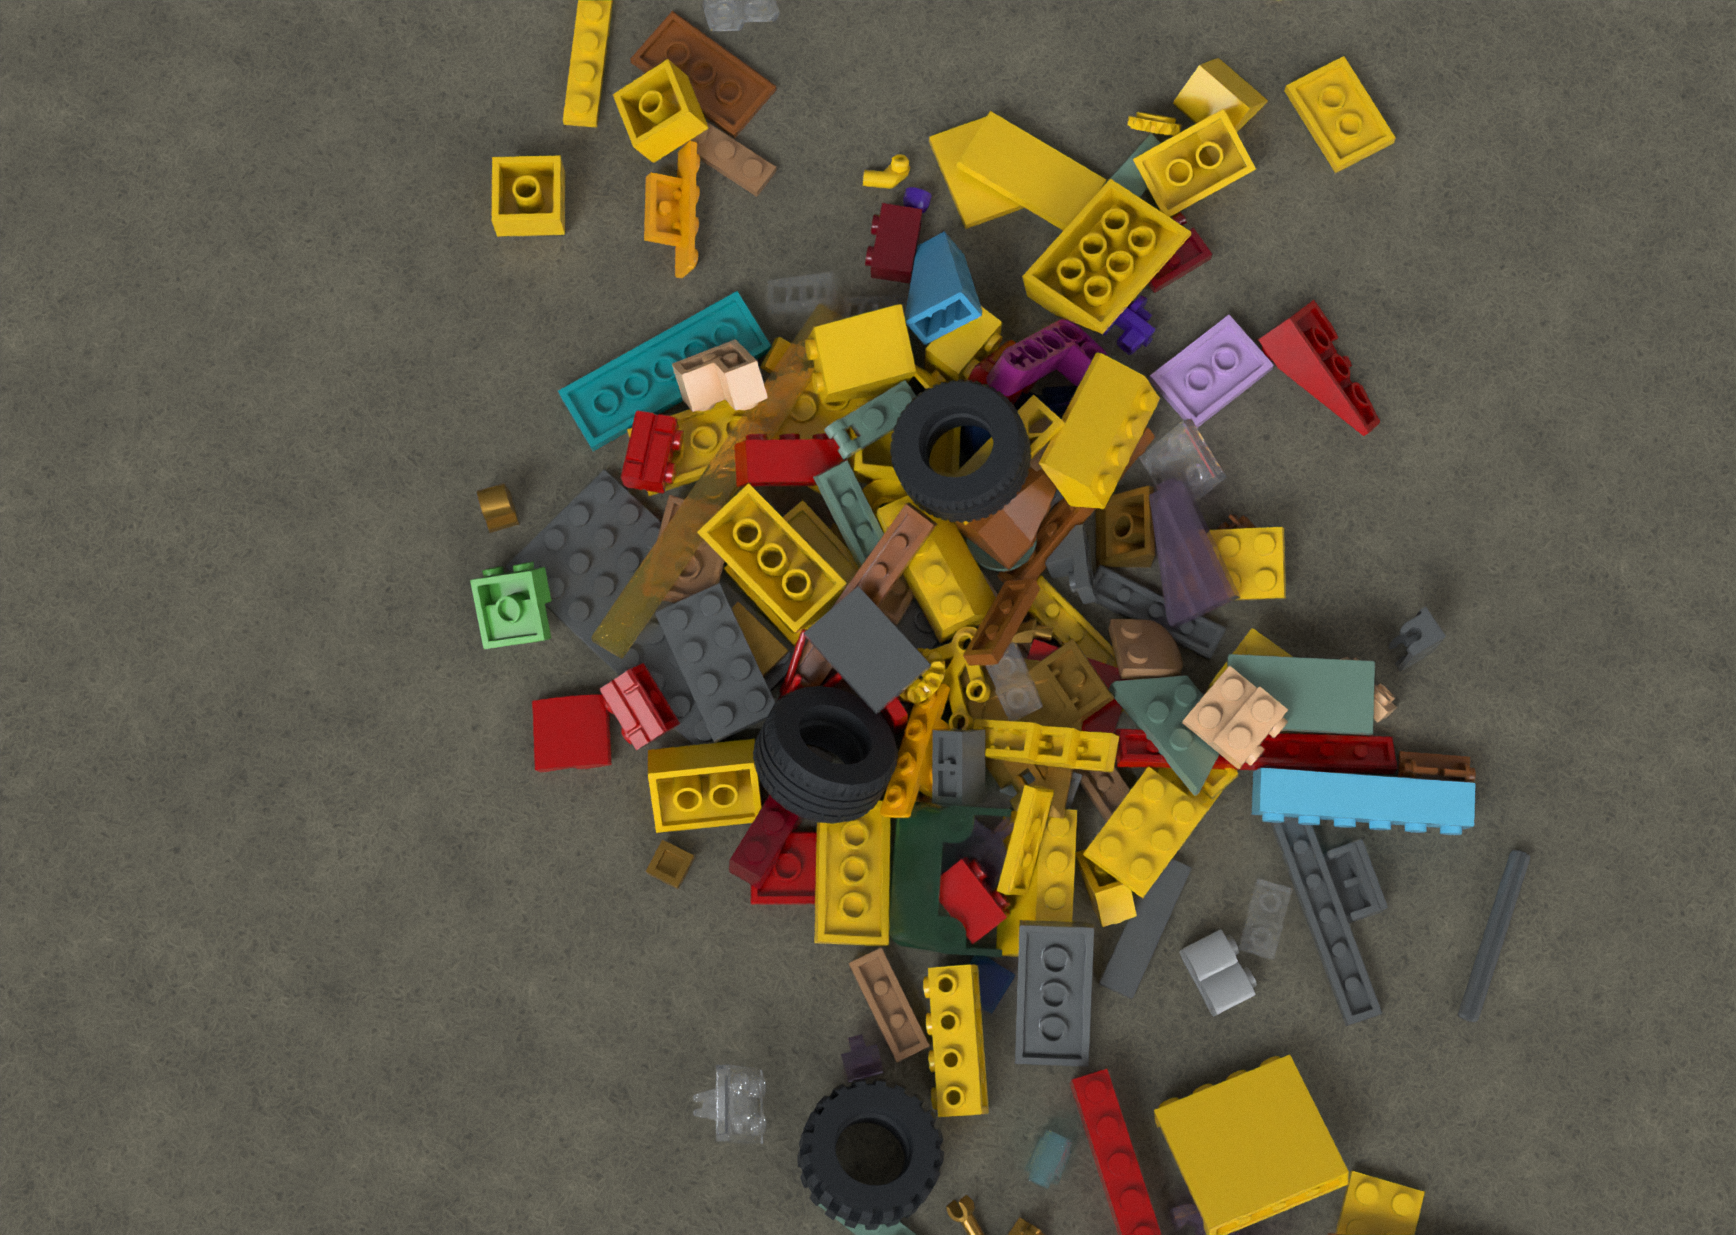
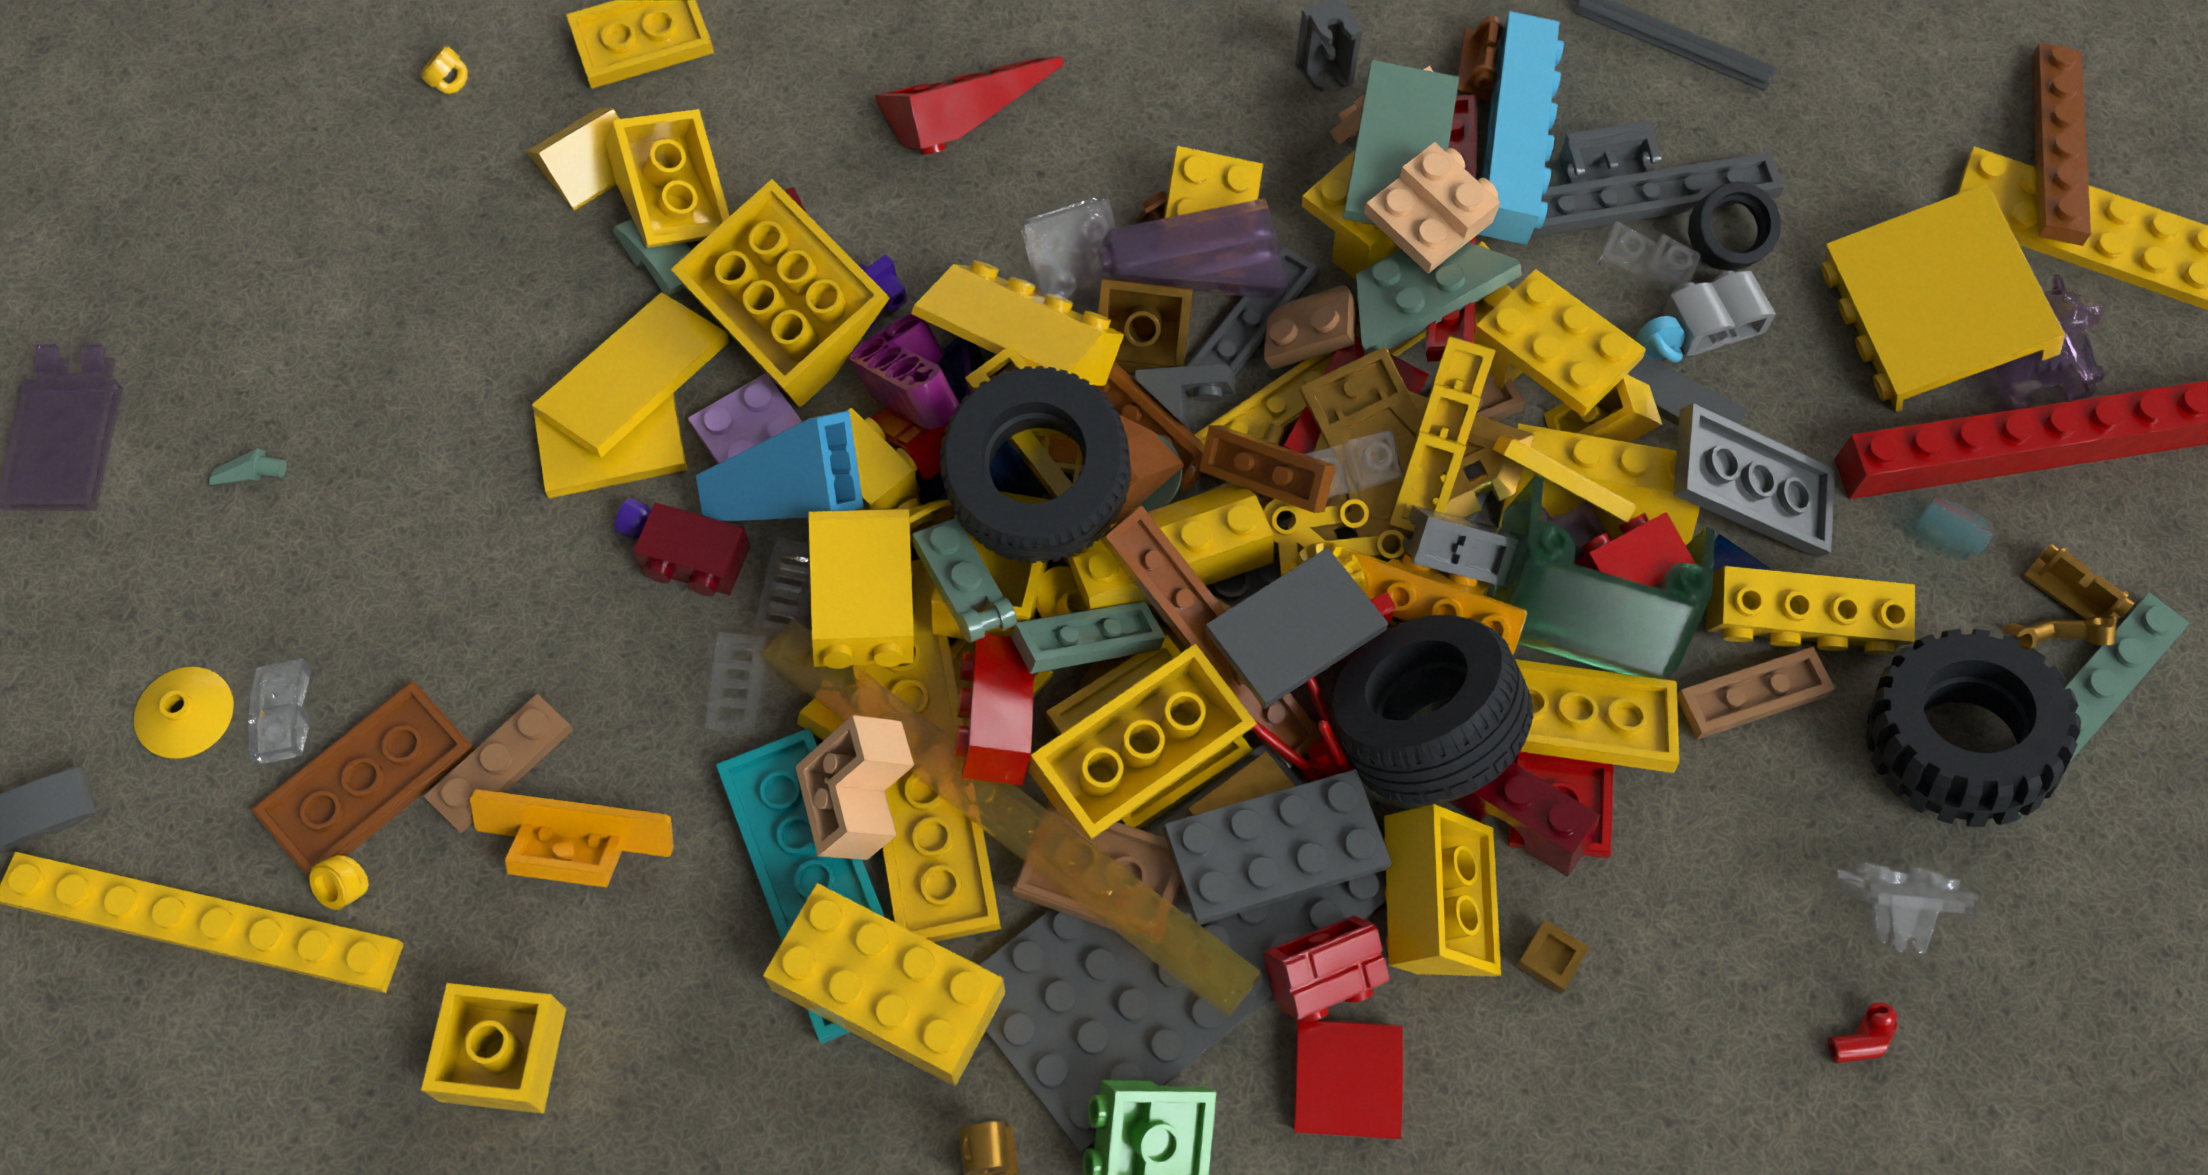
camera: 85 degrees left, 10 degrees down
yellow brick [613,59,709,163] -> none
red brick [621,411,684,494] -> none
clear purple tile [841,1034,884,1082] -> none
yellow arm [863,154,910,189] -> none
yellow gear [1128,112,1182,136] -> none
lavender plate [1149,315,1274,431] -> none
none -> yellow tile [310,855,369,910]
none -> lavender plate [688,373,802,464]
none -> yellow brick [763,883,1005,1087]
none -> medium azure tile [1636,316,1685,363]
none -> black tyre [1688,181,1781,271]
none -> red arm [1828,1002,1898,1064]

